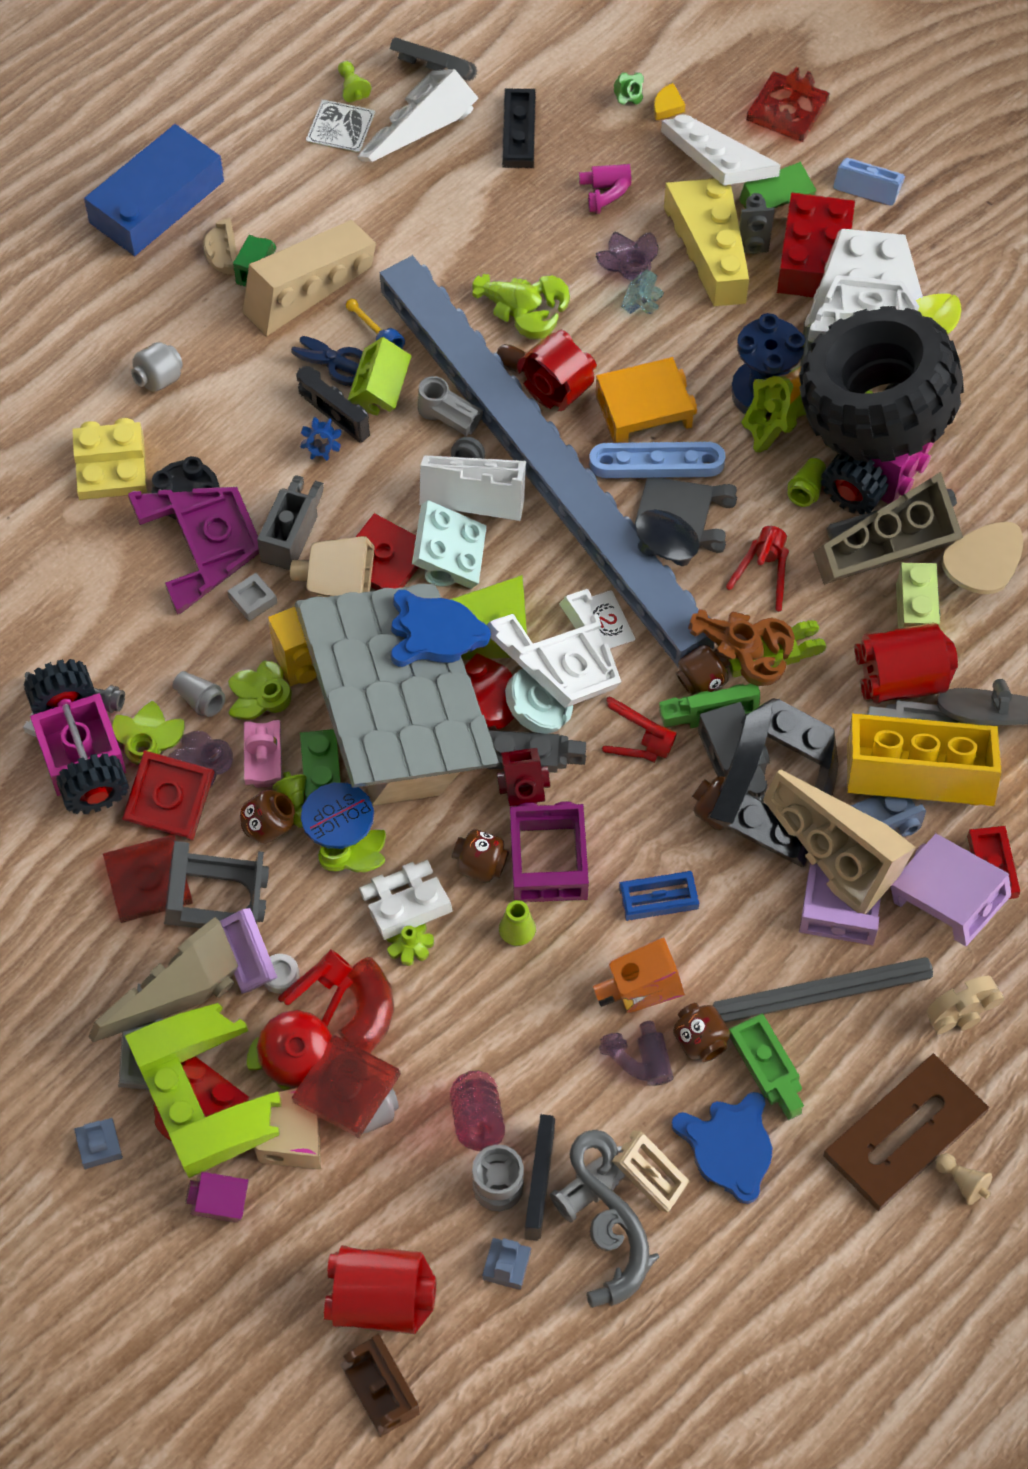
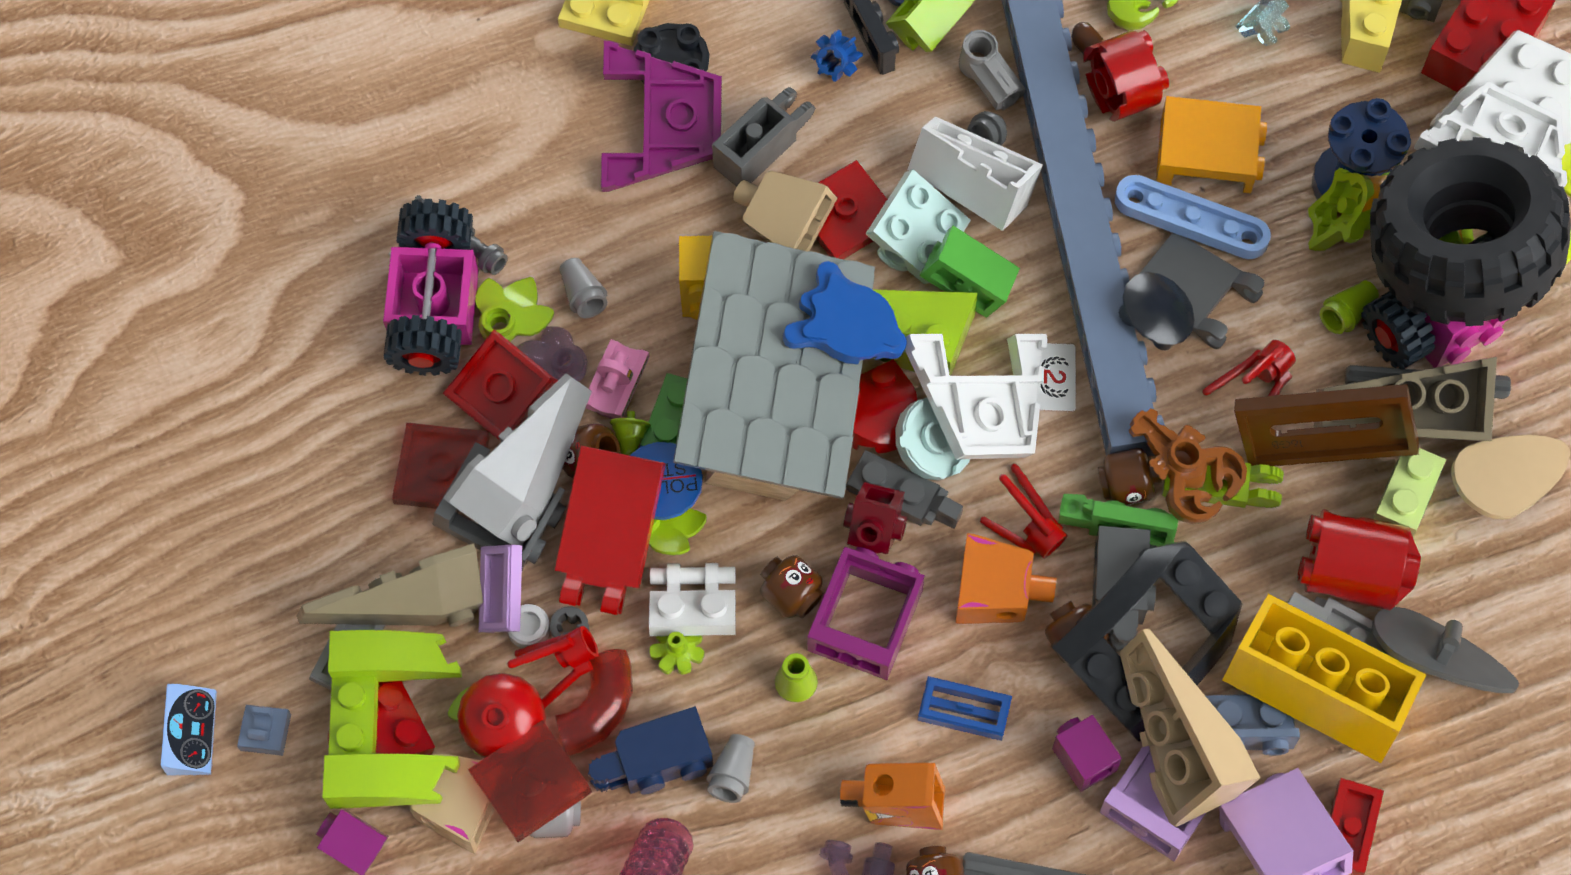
camera: 25 degrees right, 5 degrees up
light grey plate [228,573,277,621] -> none
lime plate [228,660,292,720] -> none
none -> slope [161,684,217,776]
none -> light grey wedge [443,374,592,546]
none -> dark grey bush [550,606,589,638]
none -> red tile [555,445,666,615]
none -> dark blue hinge [588,706,713,795]
none -> light grey cone [707,734,755,803]
none -> bright green hinge [919,226,1020,318]
none -> orange torso [956,533,1056,624]
none -> magenta brick [1052,715,1122,792]
none -> reddish brown piece [1234,384,1419,466]

